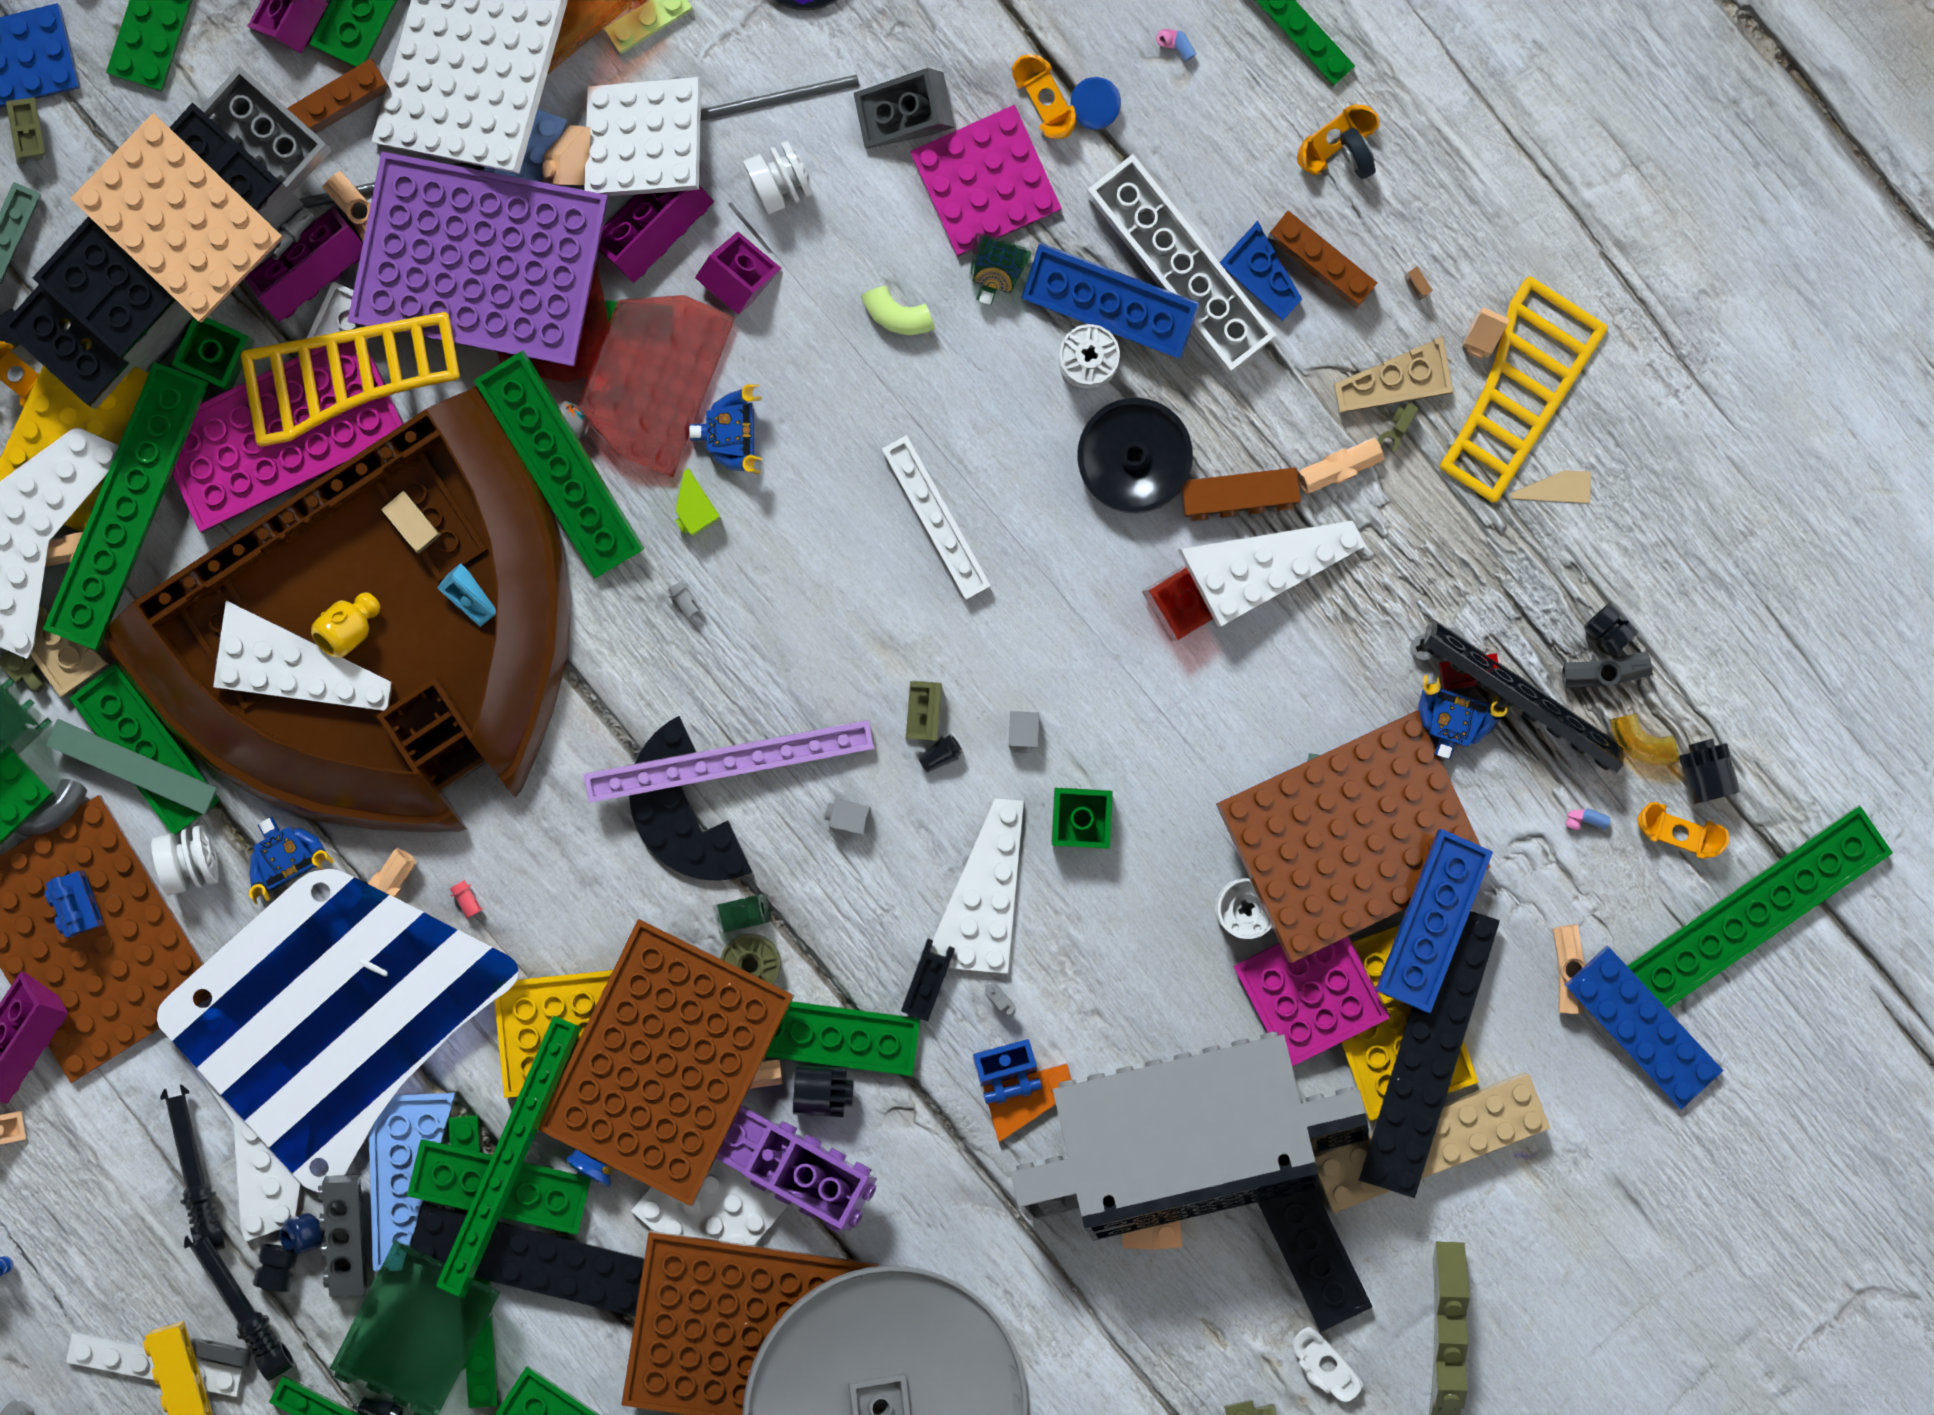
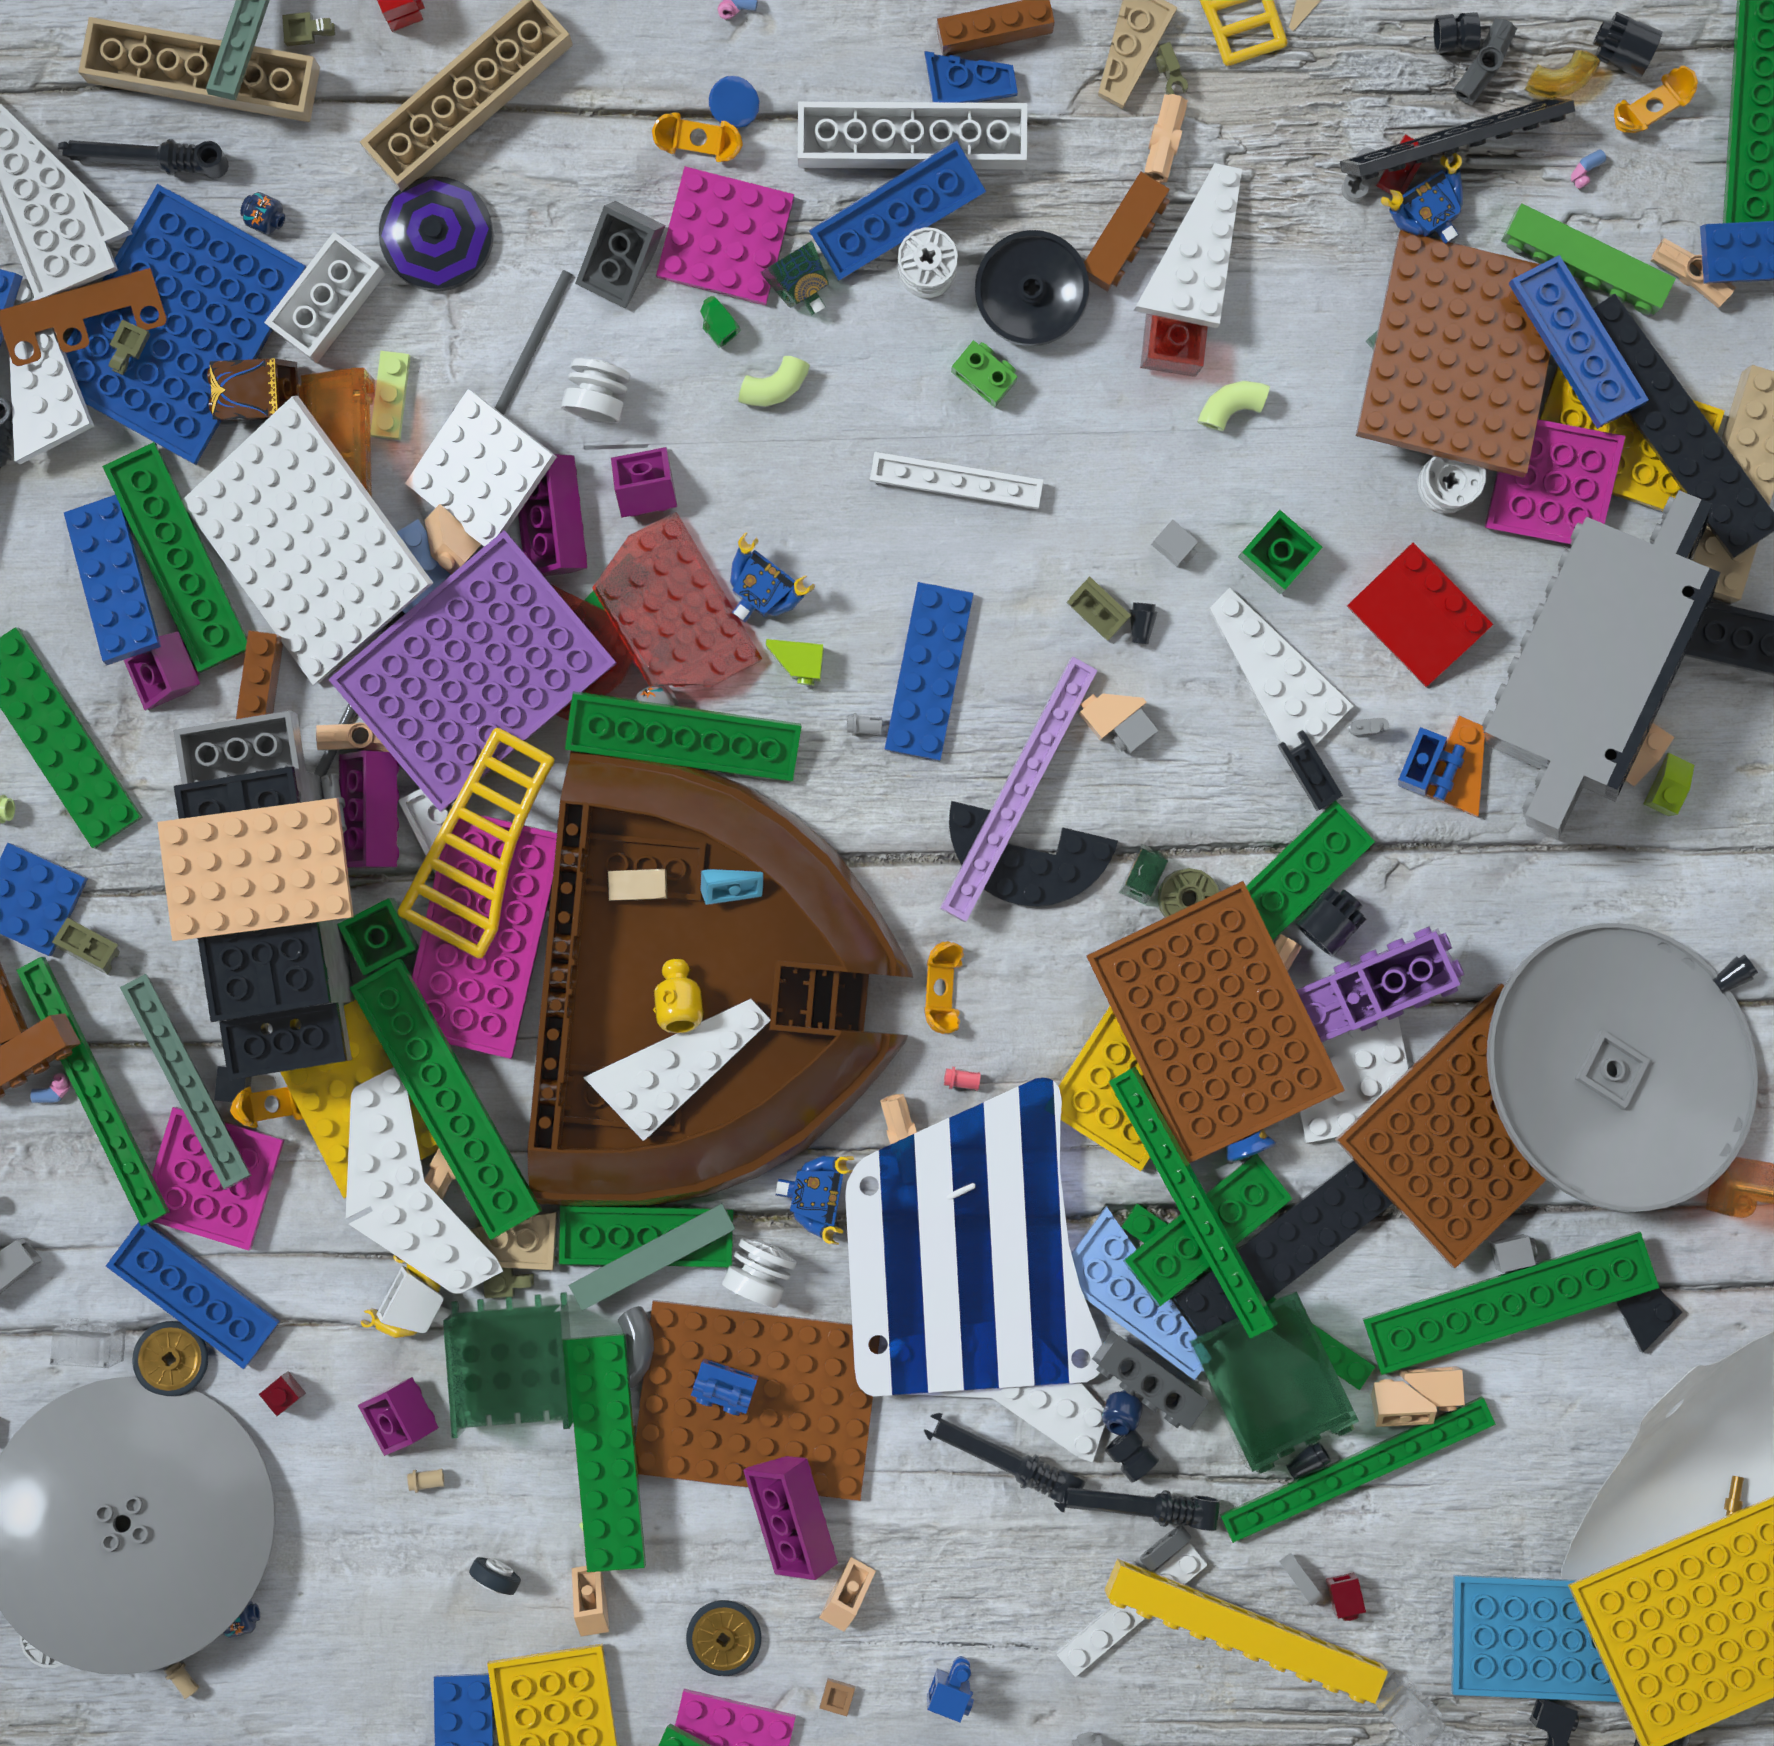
camera: 50 degrees left, 0 degrees up
none -> green rock [700,296,741,348]
none -> blue plate [885,582,974,761]
none -> light orange piece [924,941,964,1034]
none -> bright green brick [951,340,1018,408]
none -> light nougat slope [1079,693,1146,740]
none -> yellowish green cylinder [1197,381,1270,431]
none -> red slope [1347,542,1494,687]
none -> bright green brick [1501,203,1676,315]
none -> lime slope [1643,753,1695,817]

